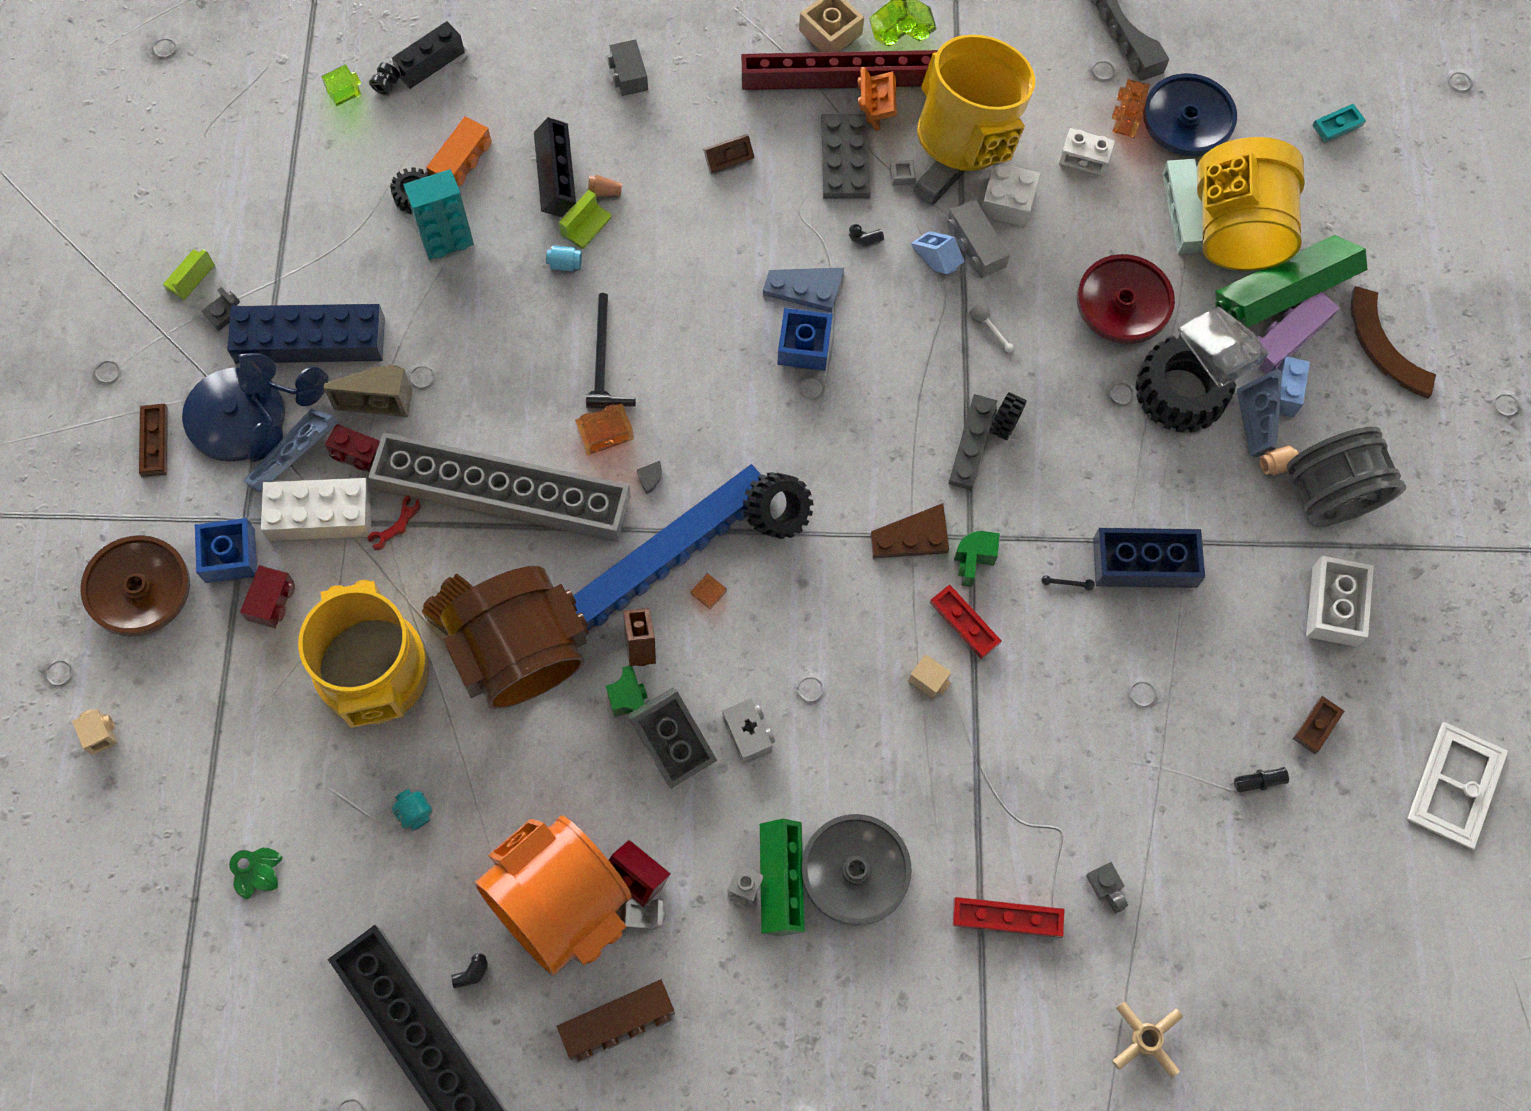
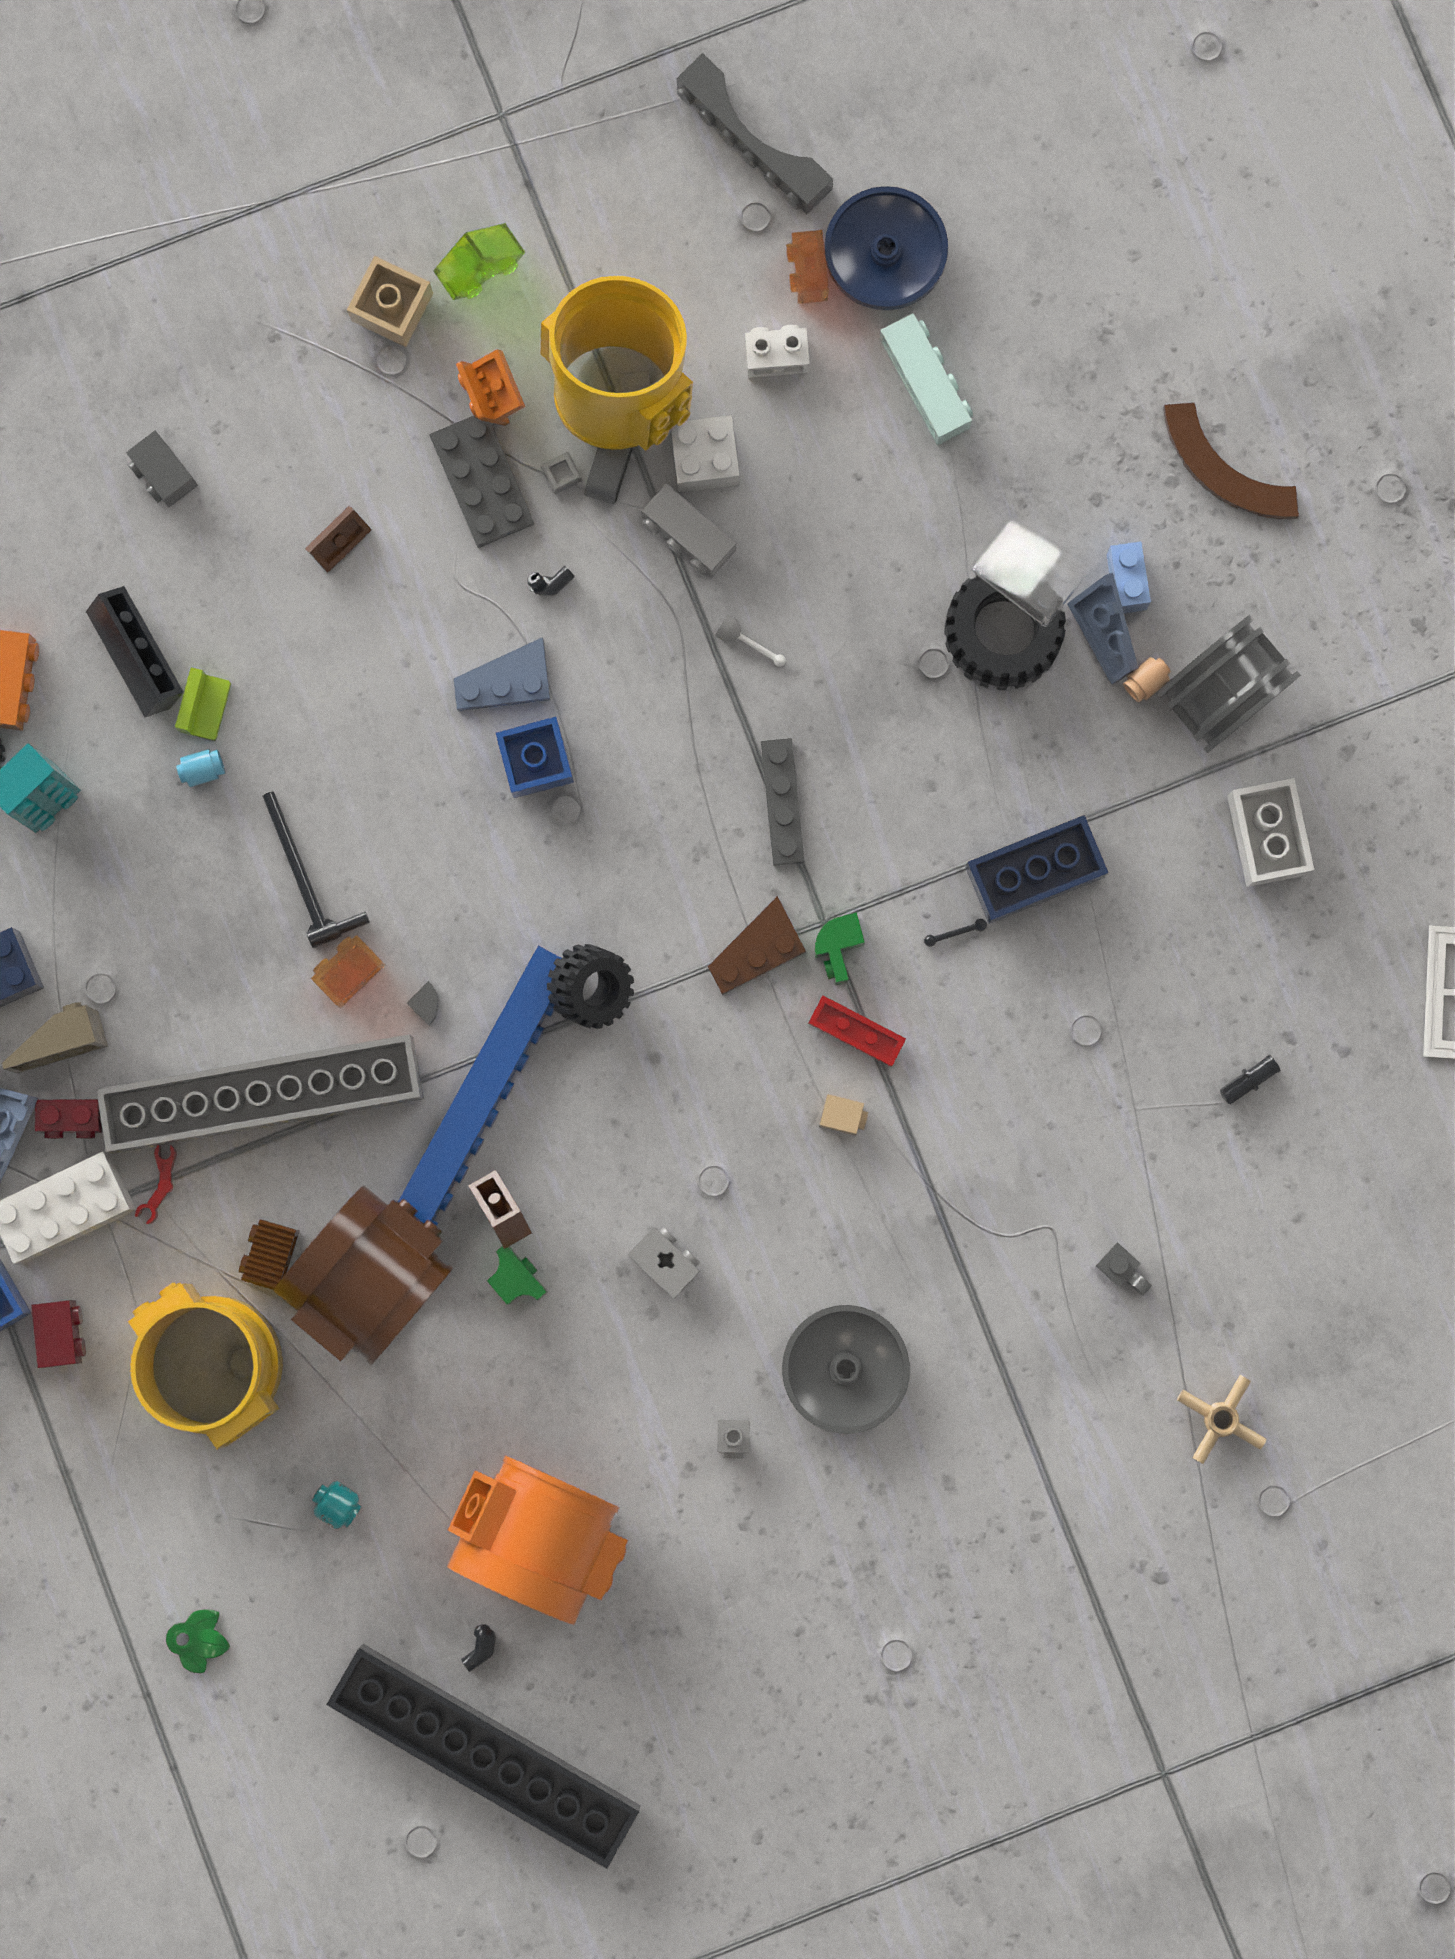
camera: 15 degrees left, 15 degrees up
reddish brown brick [557,979,675,1062] -> none
nougat cone [588,174,622,198] -> none
dark red brick [609,840,671,907] -> none
light grey bracket [621,899,666,931] -> none
dark grey brick [627,688,717,789] -> none
clear orange tile [691,573,727,610] -> none
dark red brick [741,50,938,90] -> none
green brick [759,818,805,936] -> none
light blue slope [911,231,965,274] -> none
red plate [952,897,1065,938] -> none
black tyre [989,392,1027,441] -> none
dark red dish [1077,254,1175,344] -> none
yellow cylinder [1197,137,1305,271] -> none
green brick [1215,235,1368,328] -> none
lavender brick [1247,292,1340,374] -> none
reddish brown plate [1293,696,1345,754] -> none
teal plate [1312,103,1366,143] -> none

